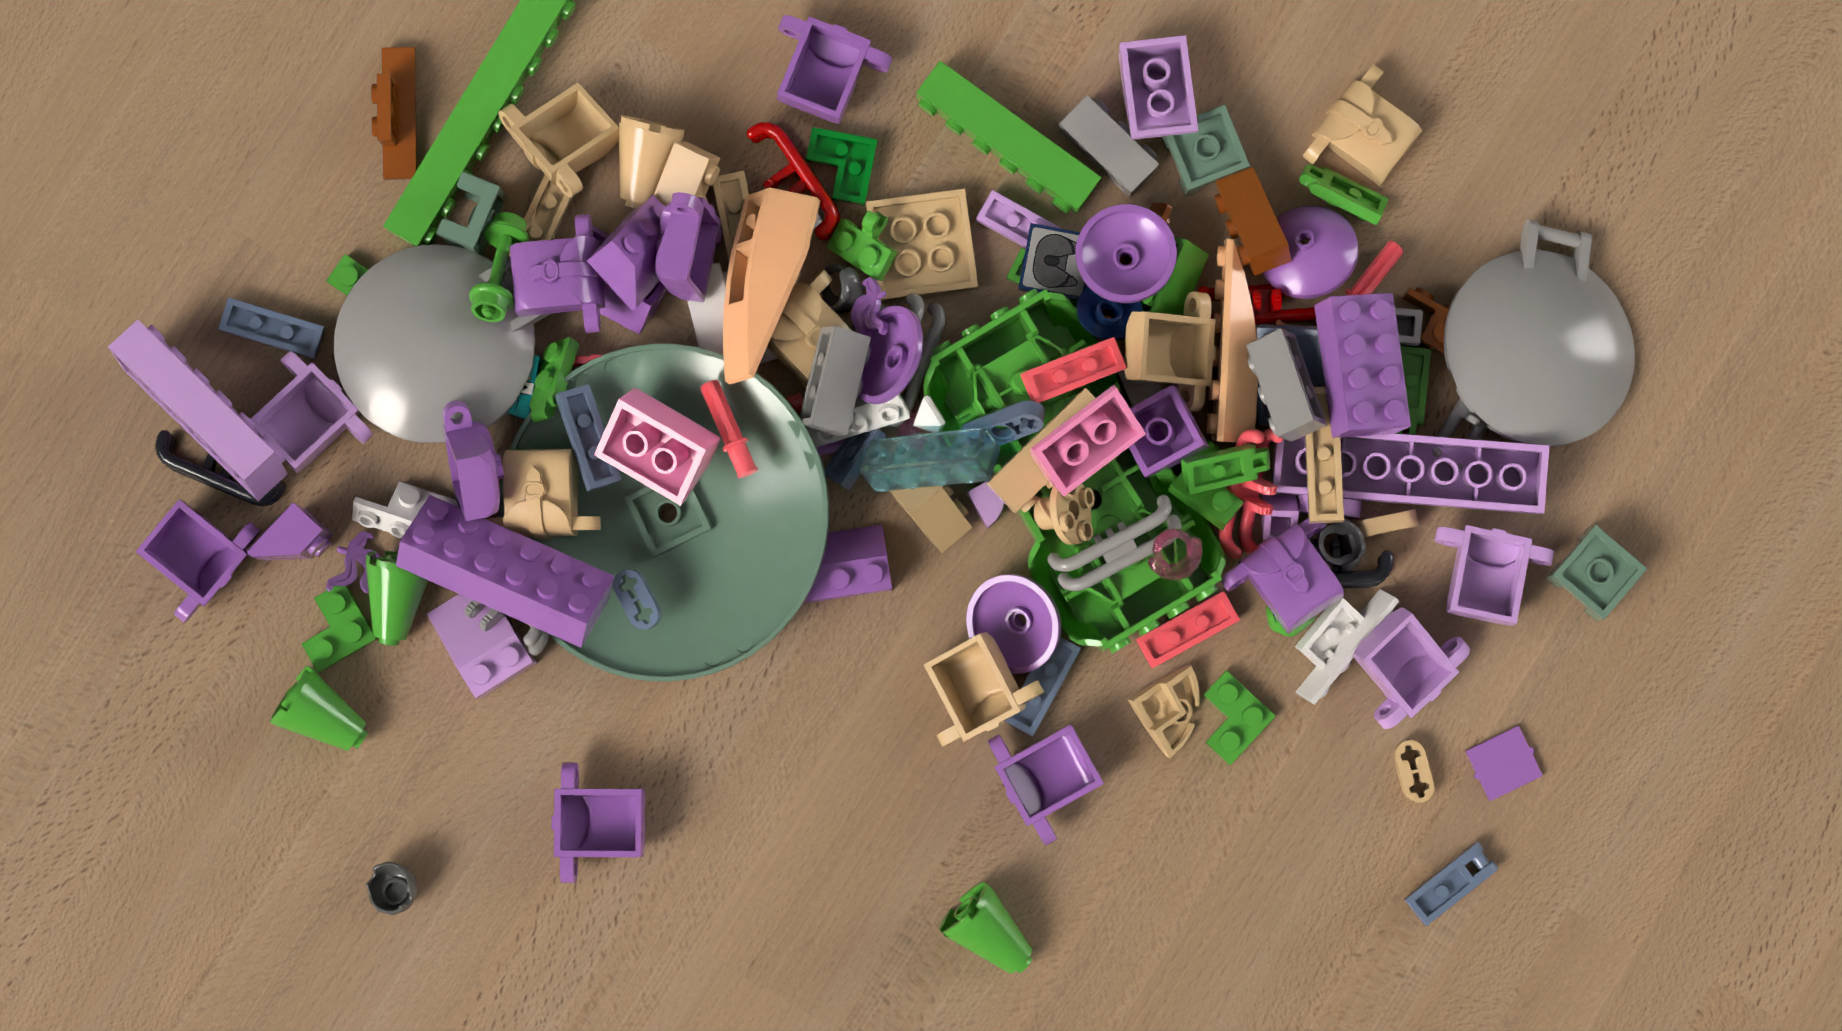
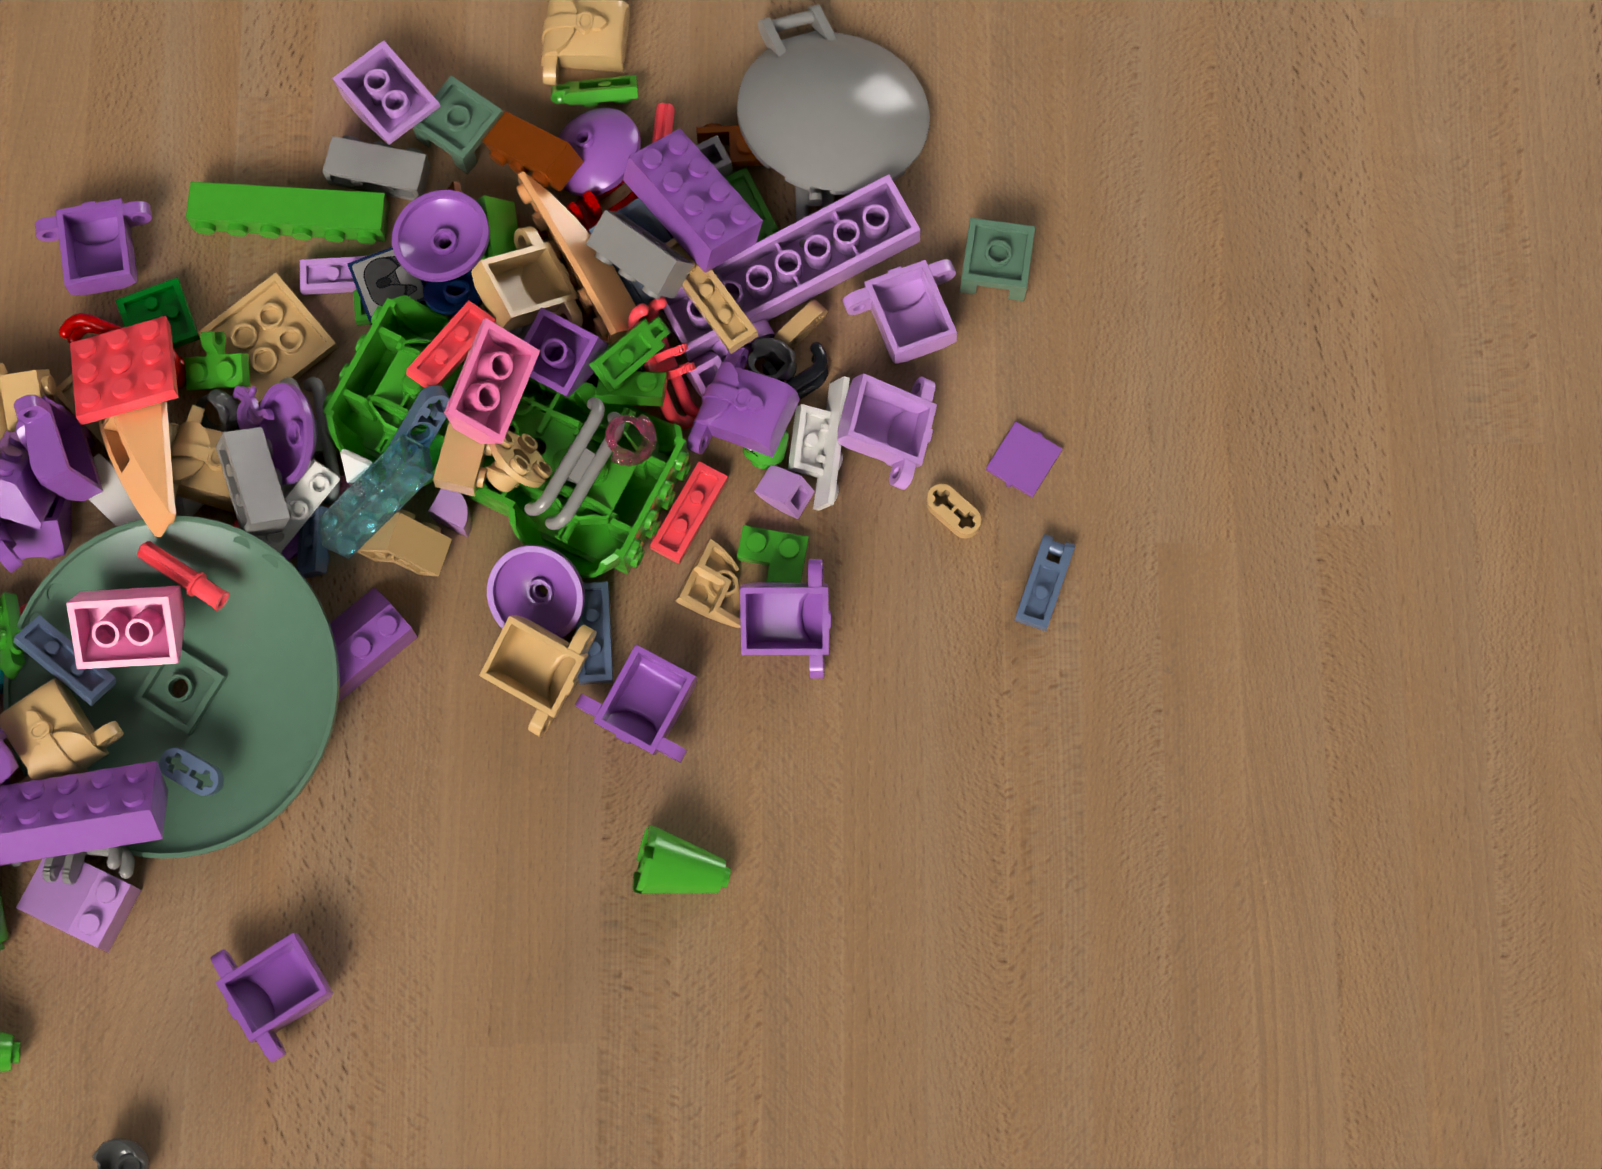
camera: 30 degrees left, 10 degrees down
none -> coral plate [70,316,179,425]
none -> medium lavender piece [740,559,831,679]
none -> lavender brick [754,465,815,519]

